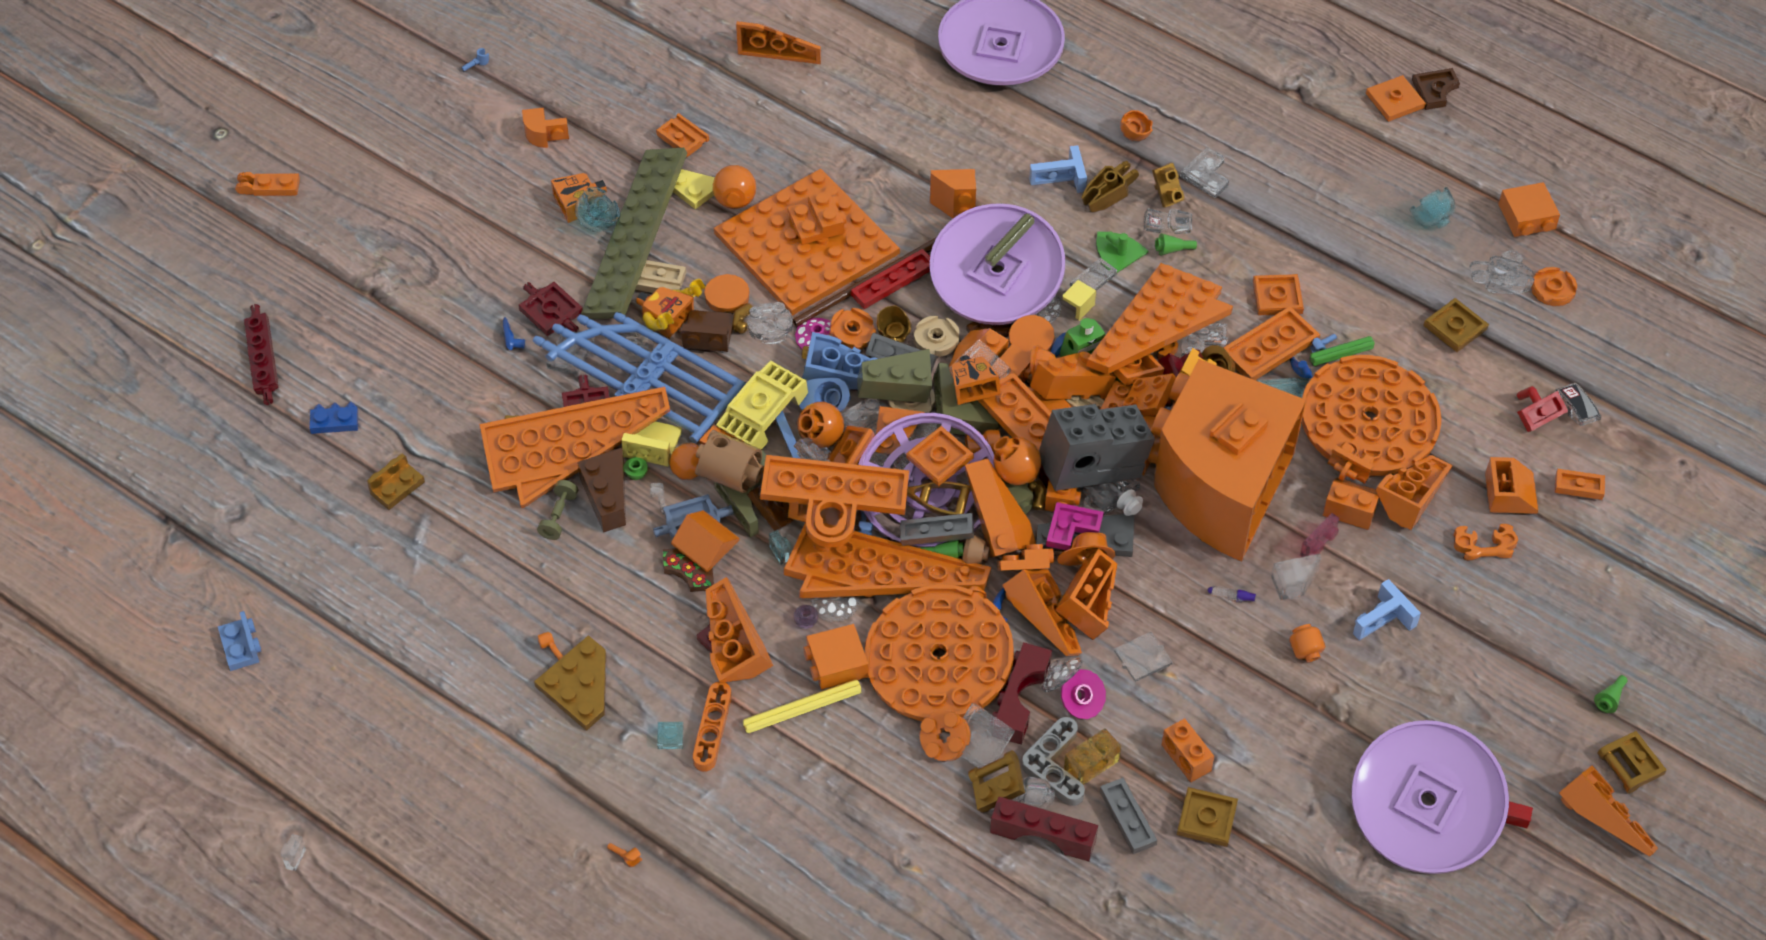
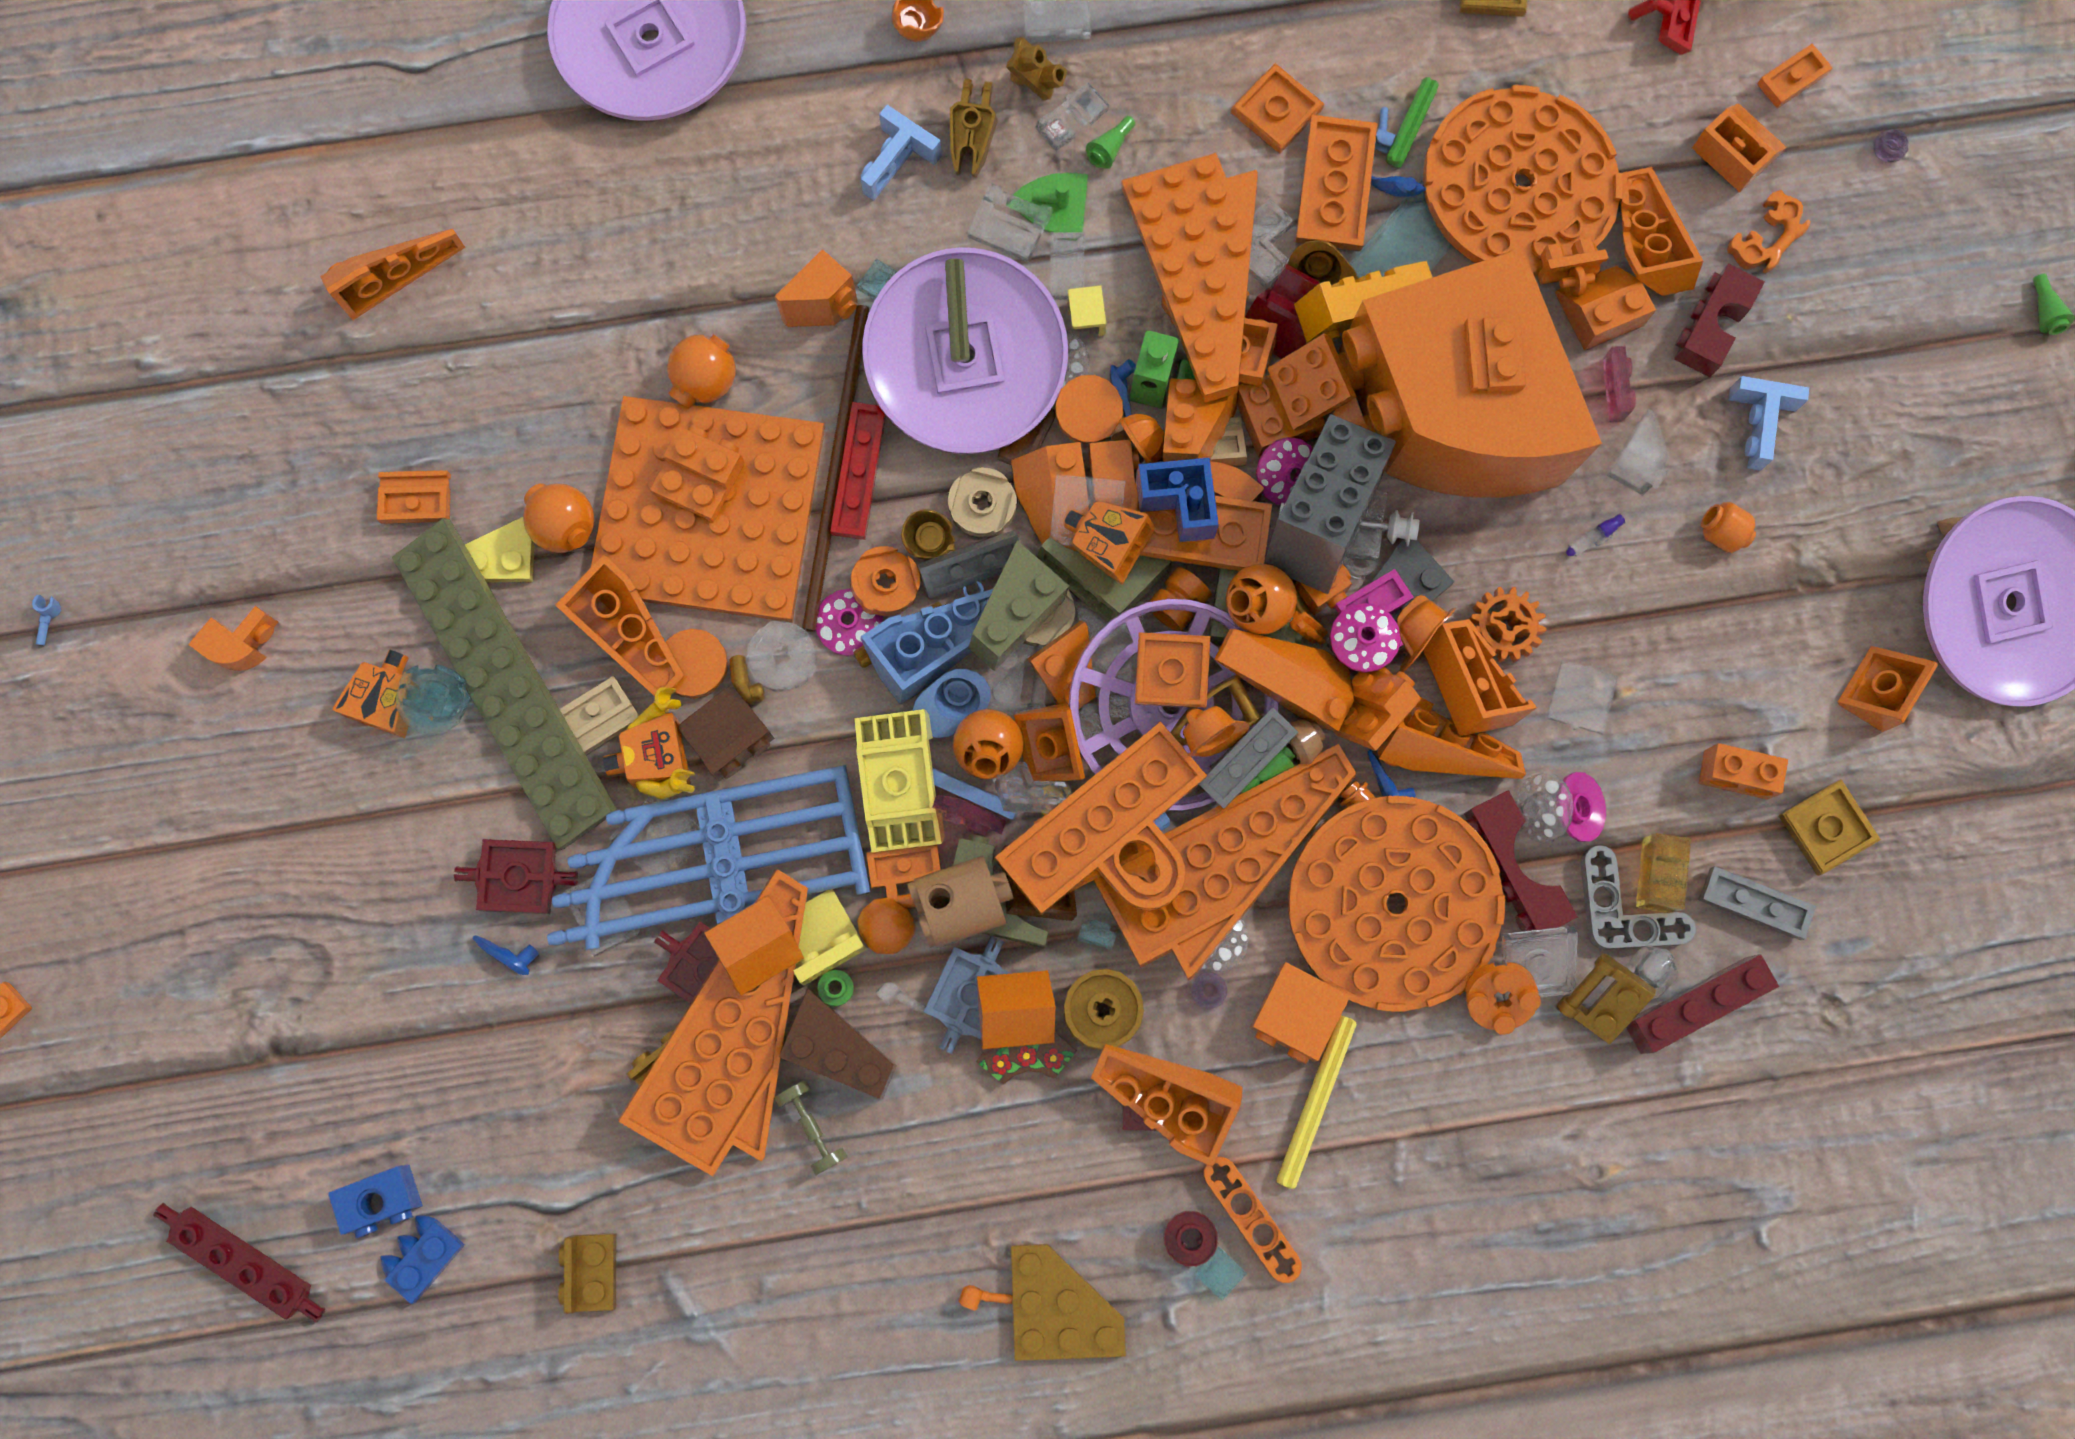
camera: 45 degrees left, 25 degrees up
none -> blue brick [328,1165,423,1239]
none -> orange wedge [555,554,684,696]
none -> orange brick [667,334,736,409]
none -> orange slope [704,895,804,996]
none -> clear pink plate [932,794,1006,837]
none -> clear plate [967,183,1053,263]
none -> pearl gold wheel [1063,969,1144,1051]
none -> blue brick [1136,458,1219,542]
none -> dark red plate [1164,1211,1218,1267]
none -> orange piece [1183,706,1250,757]
none -> orange axle [1289,610,1328,645]
none -> dark pink dish [1330,603,1401,673]
none -> orange gear [1468,587,1546,663]
none -> dark red arch [1674,263,1765,378]
none -> orange slope [1837,646,1938,732]
none -> clear purple plate [1873,129,1908,163]

